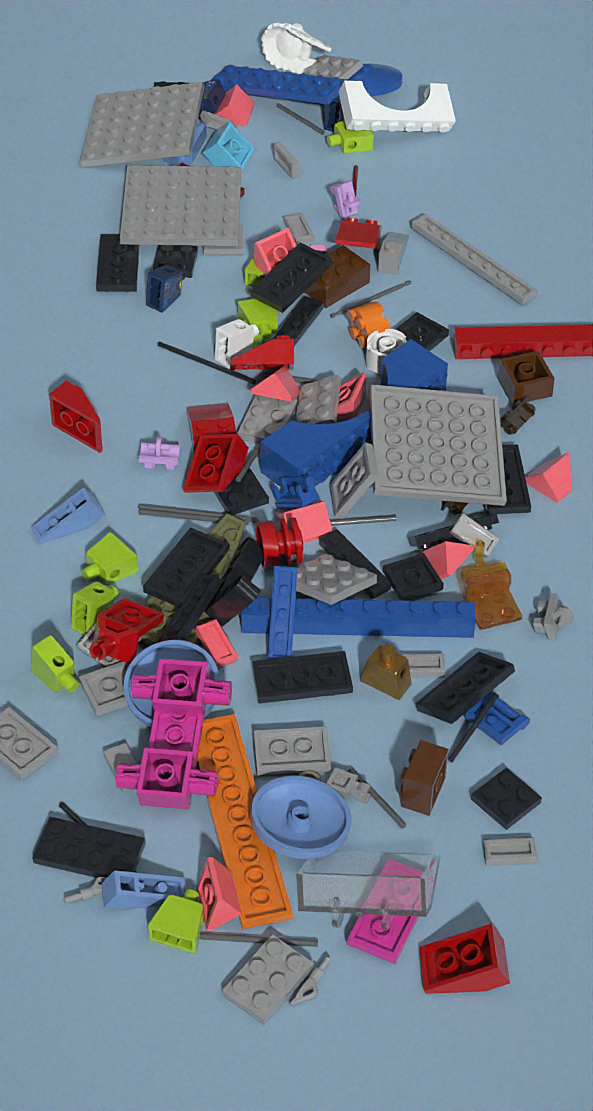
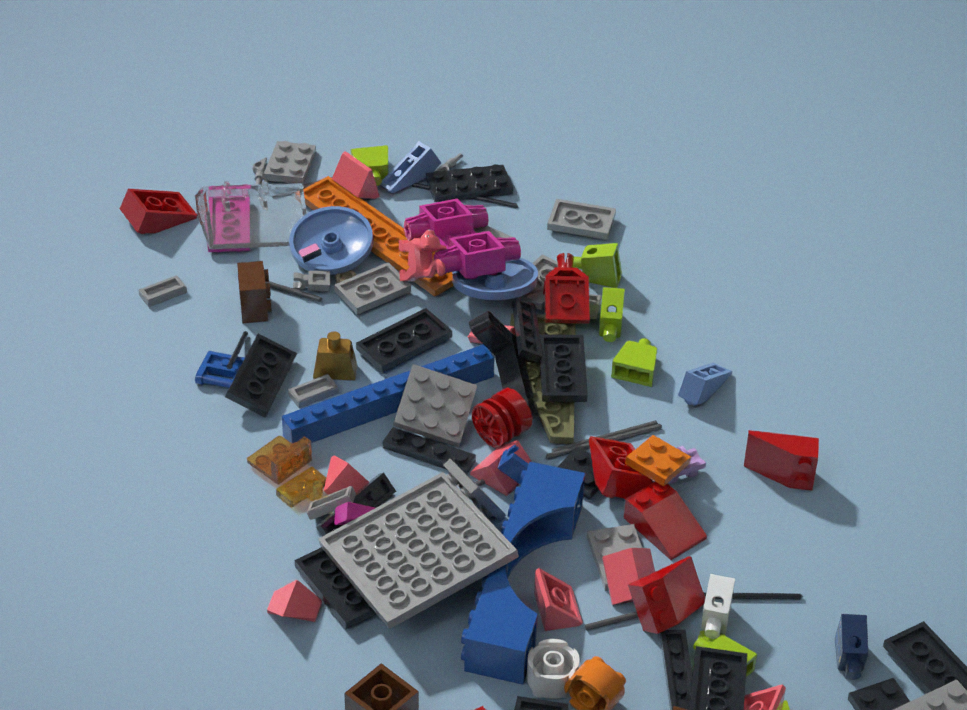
camera: 150 degrees right, 5 degrees down
dark grey axle [236,442,260,482] -> none
blue tile [268,566,298,659] -> none
light grey plate [296,375,341,424] -> none
black plate [383,553,444,601] -> none
black plate [471,768,542,830] -> none
dark brown hinge [500,396,536,435] -> none
light grey hips [533,593,574,640] -> none
none -> piece [299,244,322,263]
none -> dark pink slope [334,502,375,525]
none -> coral animal [399,230,447,281]
none -> orange plate [625,435,691,486]

